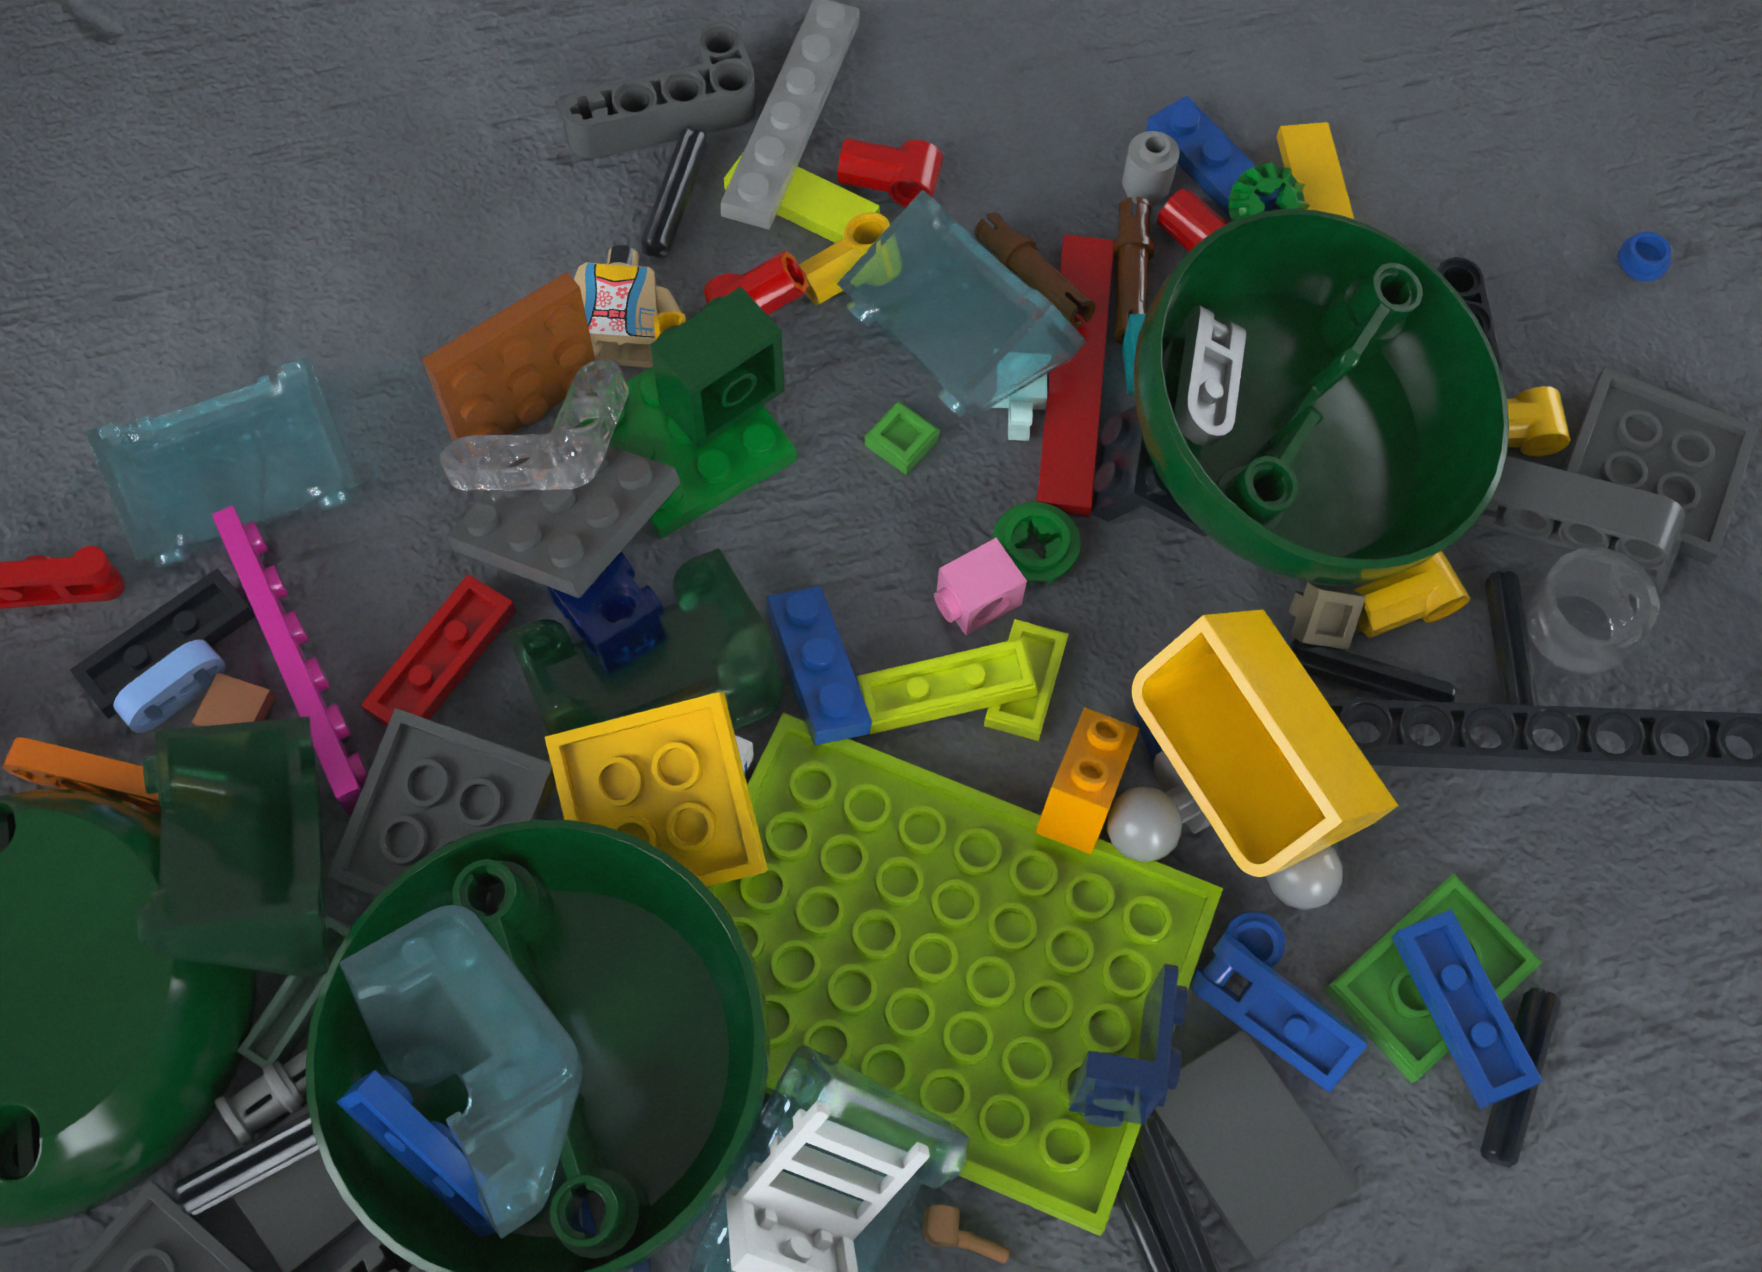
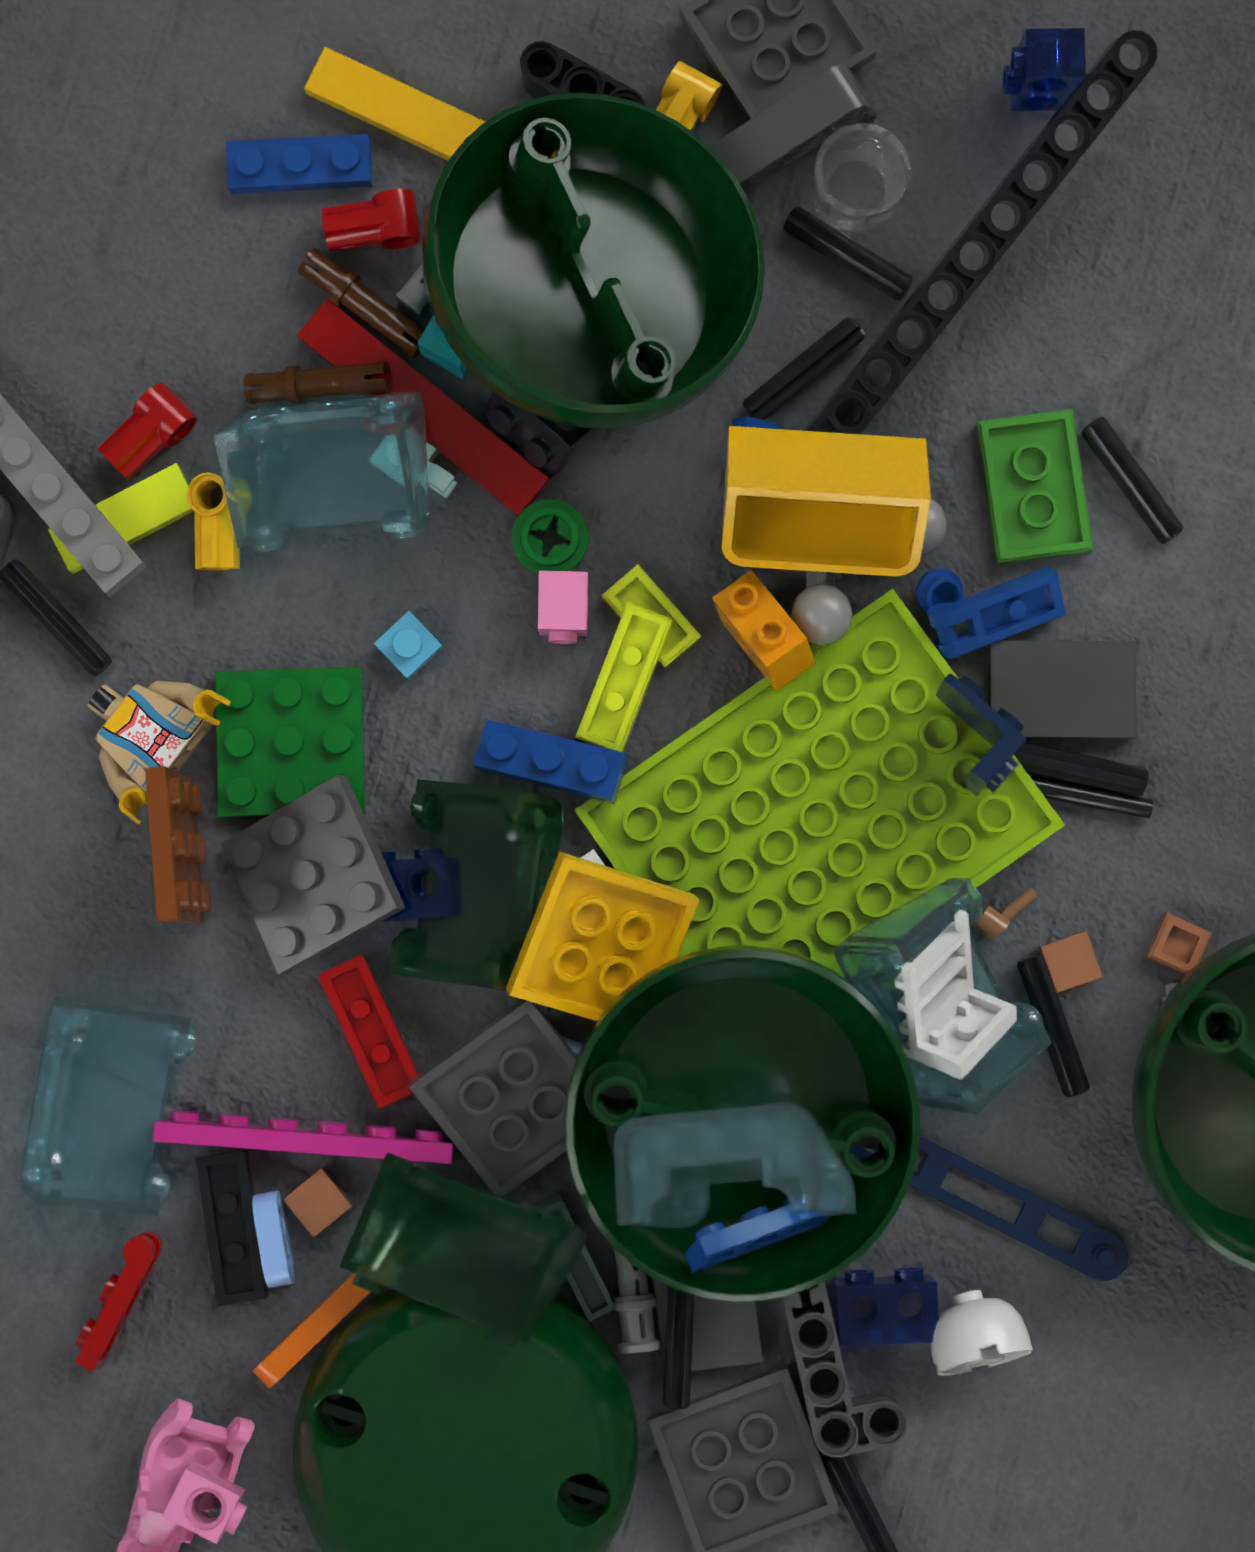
camera: 55 degrees left, 20 degrees up
clear beam [439,359,629,490] -> none
dark green brick [650,286,785,448] -> none
red piece [704,250,809,315] -> none
bright green tile [865,401,940,475] -> none
light grey brick [1122,131,1180,206] -> none
light grey plate [1175,305,1246,446] -> none
green gear [1228,162,1310,221] -> none
dark tan tile [1289,582,1366,650] -> none
yellow piece [1354,551,1470,638] -> none
blue plate [1391,909,1543,1109] -> none
none -> medium azure plate [374,611,443,681]

